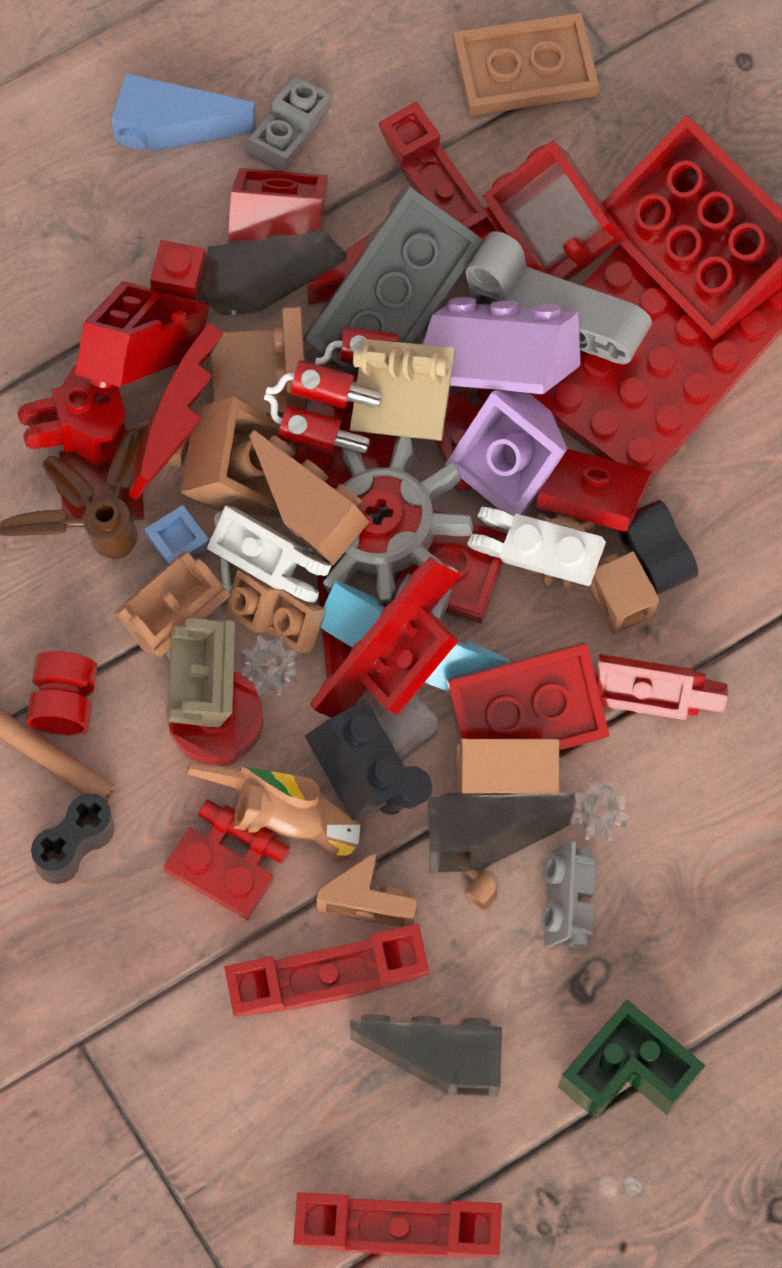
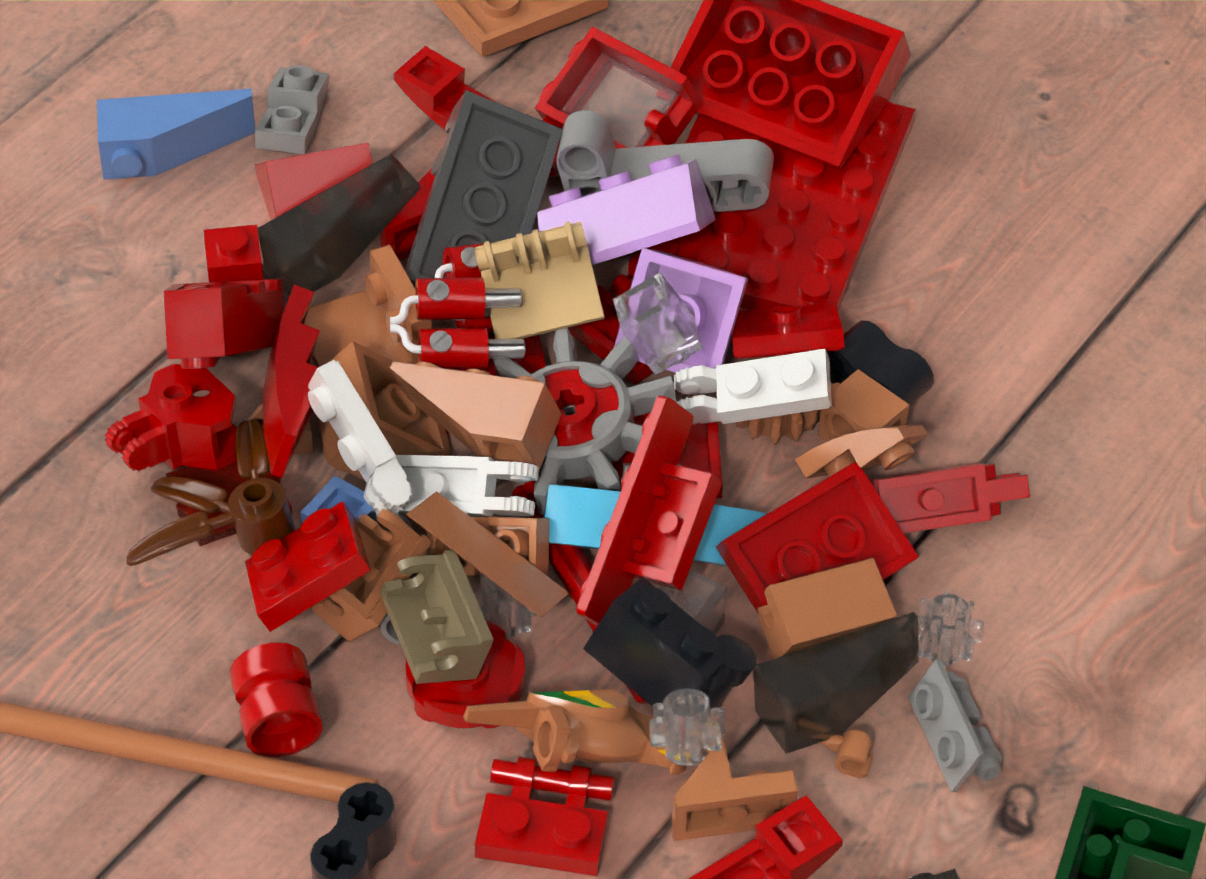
camera: 20 degrees left, 20 degrees down
none -> red plate [245,501,371,632]
none -> white hinge [308,360,413,516]
none -> nougat sticker [406,491,569,618]
none -> clear brick [613,272,703,375]
none -> clear gear [649,688,725,766]
none -> nougat slope [795,425,928,478]

